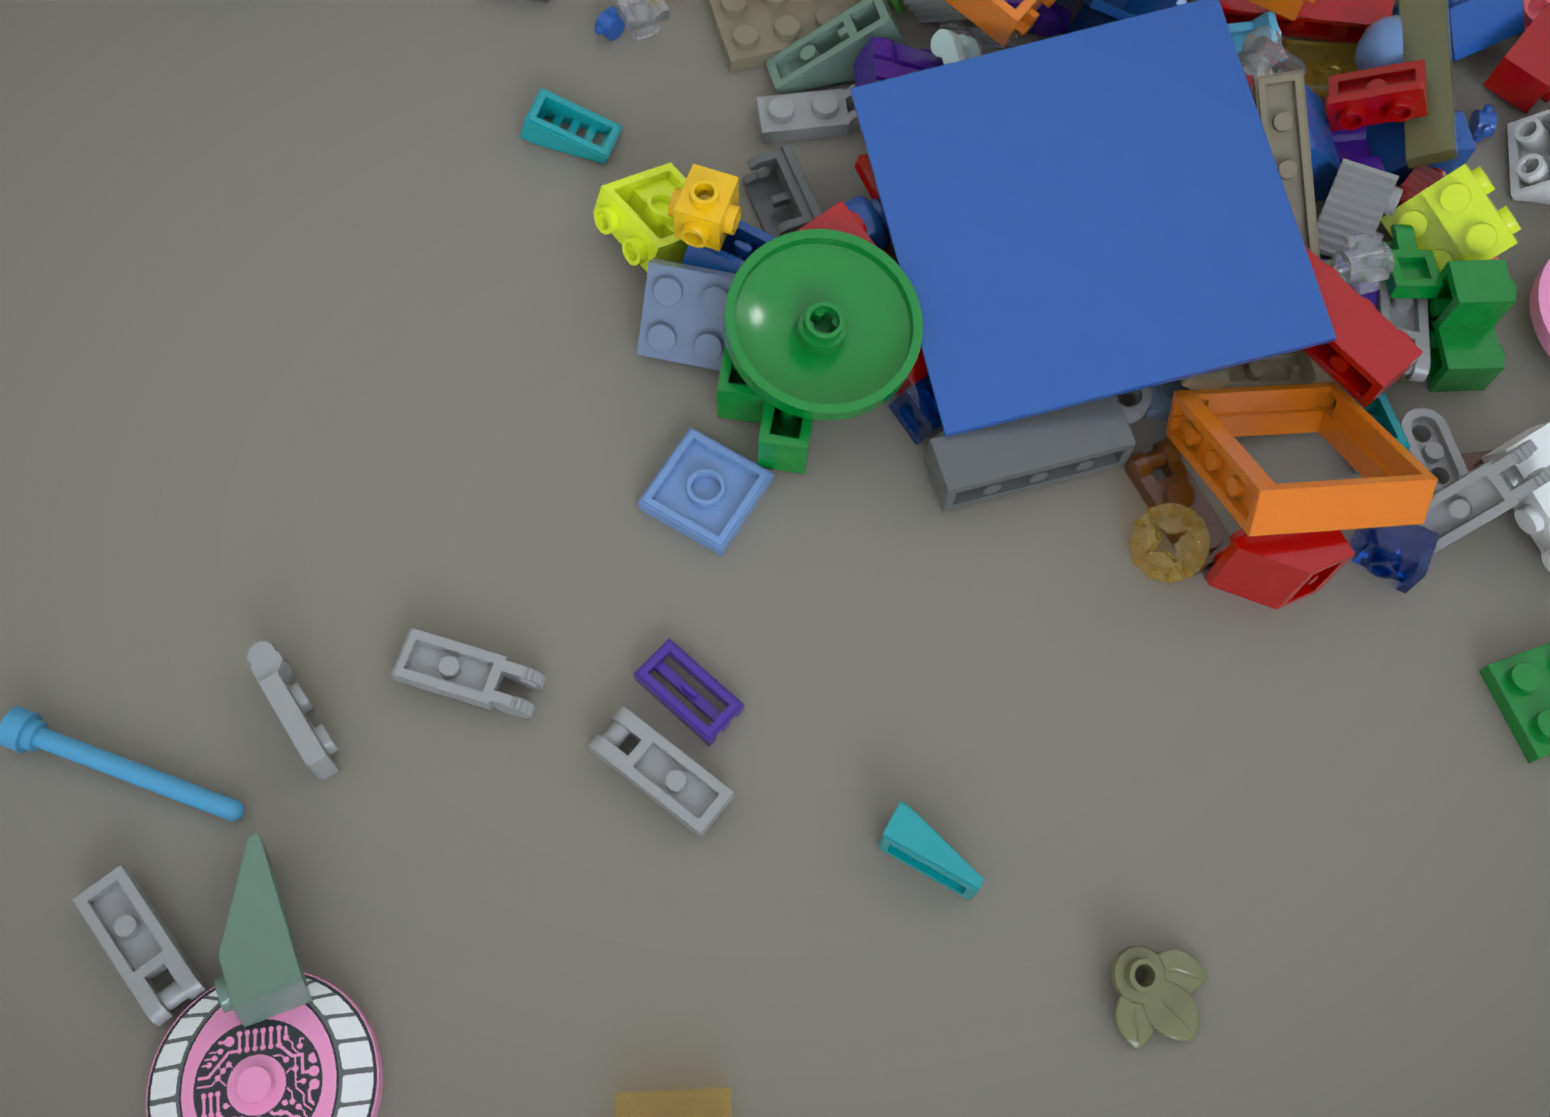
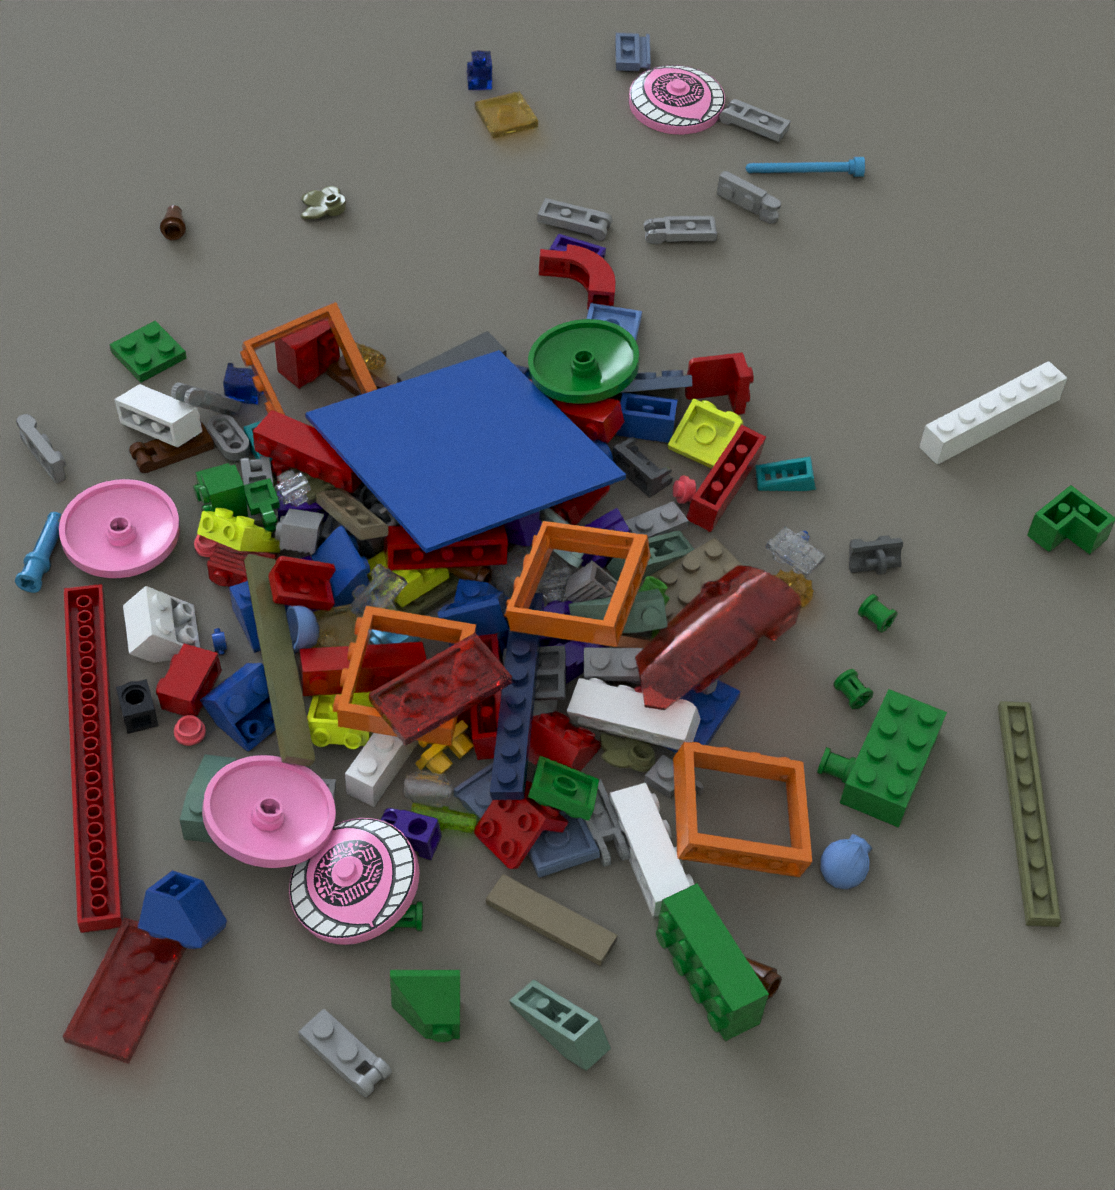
camera: 160 degrees right, 15 degrees down
sand green slope [214,833,313,1028] -> none
yellow brick [668,163,742,251] -> none
teal slope [878,800,984,900] -> none
none -> reddish brown cone [160,205,186,240]
none -> red arch [539,244,616,309]
none -> coral plate [673,475,696,504]
none -> red bracket [685,352,754,415]
none -> red brick [686,424,766,532]
none -> white brick [919,361,1067,465]

